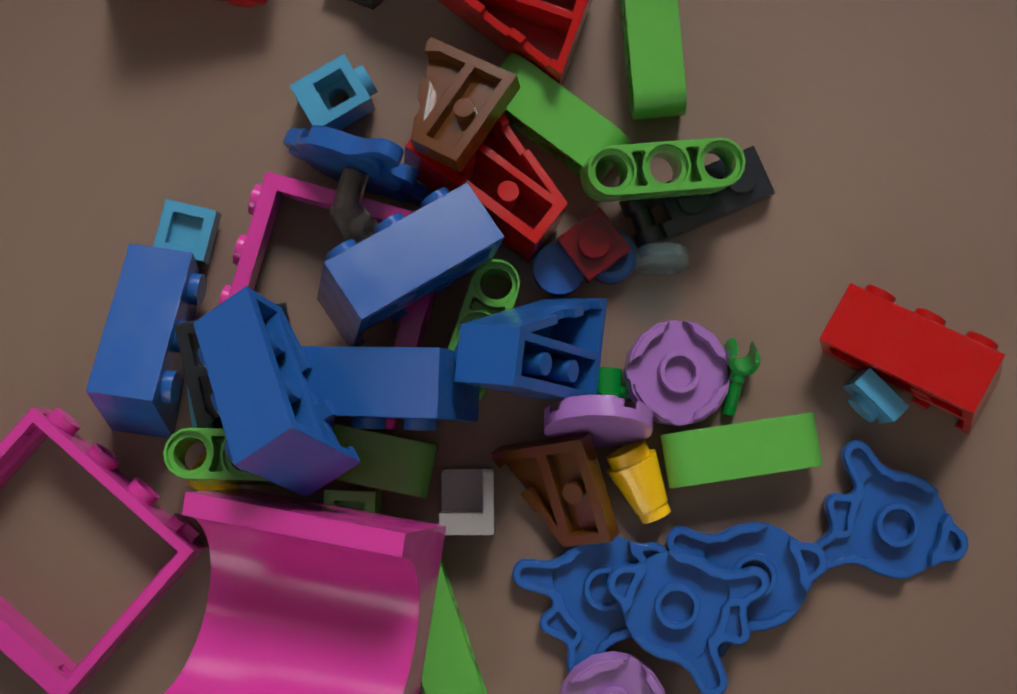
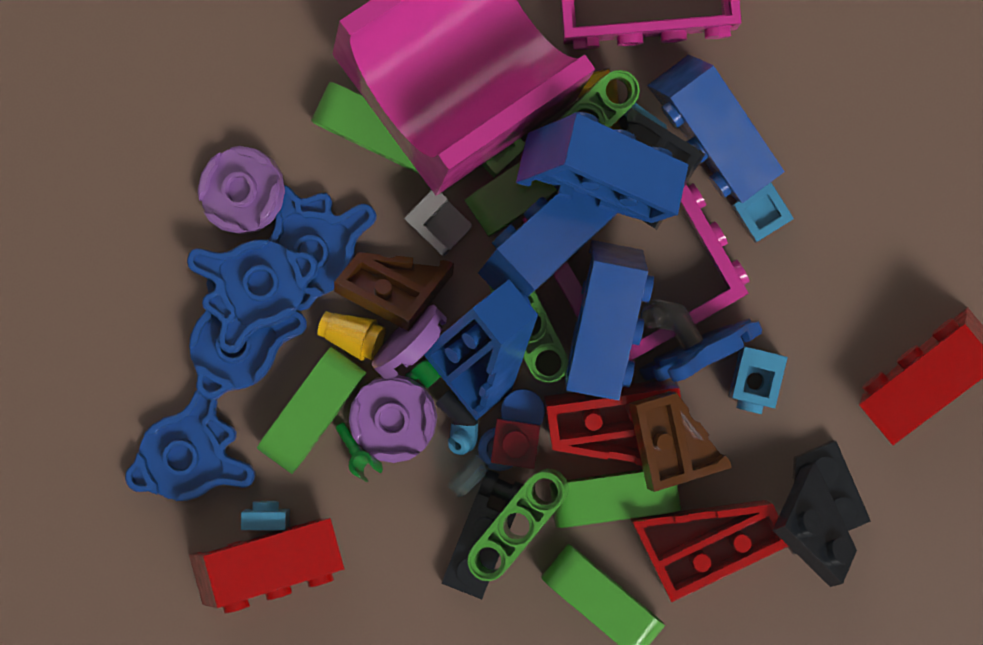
camera: 125 degrees right, 5 degrees up
none -> arm [435,389,479,455]

